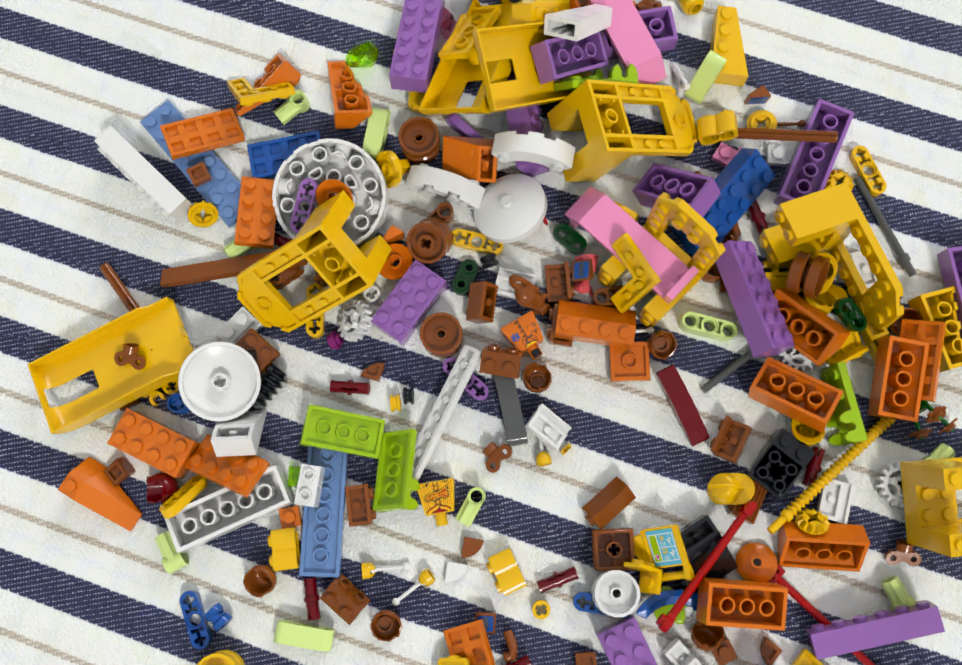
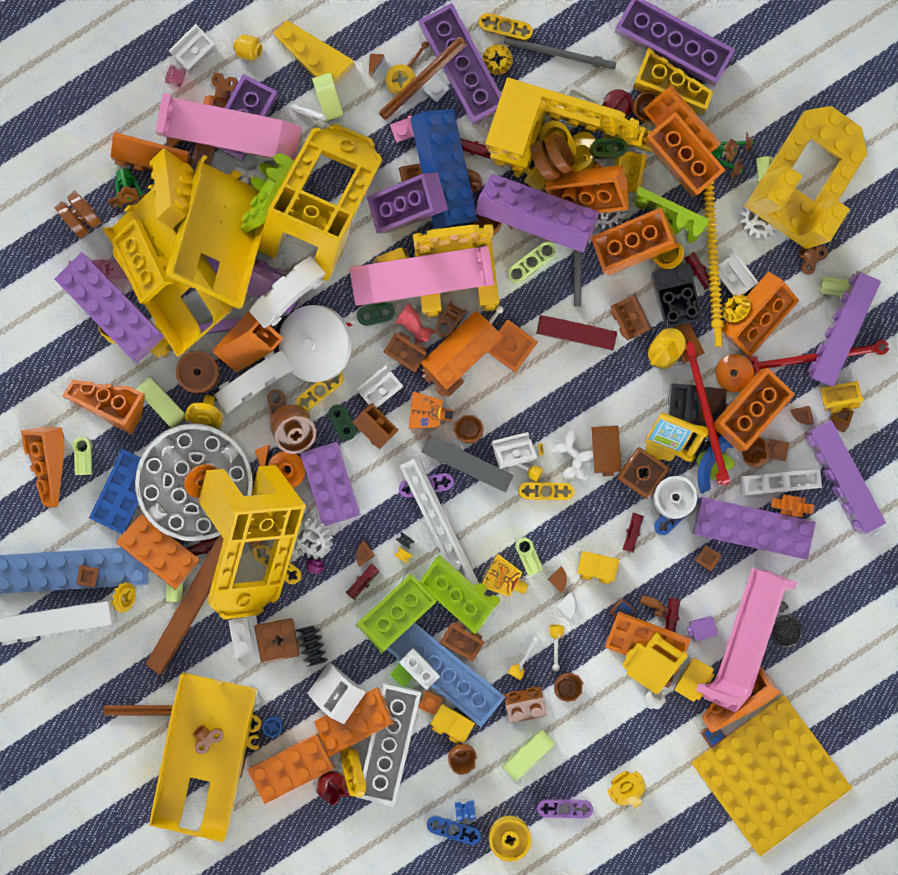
camera: 60 degrees left, 10 degrees up
orange wedge [58,457,143,531] -> none
dark orange slope [104,457,136,486] -> none
yellowish green piece [154,531,189,574] -> none
orange plate [160,108,245,160] -> none
white dish [178,342,261,422] -> none
yellow plate [227,77,295,106] -> none
medium lavender beam [290,178,318,234] -> none
dark red pin [303,577,321,621] -> none
clear neon green hat [346,41,379,68] -> none
dark orange wheel [420,312,463,358] -> none
dark orange bracket [479,344,524,379] -> none
black bush [480,253,499,269] -> none
dark orange piece [482,442,513,473] -> none
dark orange animal [509,274,553,316] -> none
medium lavender brick [530,31,609,84] -> none
yellow bush [532,600,550,619] -> none
white slope [544,4,613,41] -> none
slope [572,259,594,282] -> none
yellow plate [610,232,661,314] -> none
yellow bracket [623,559,663,595] -> none
dark orange hair [648,330,677,360] -> none
yellow brick [697,110,739,145] -> none
none -> yellow beam [518,482,574,500]
none -> white piece [550,429,593,482]

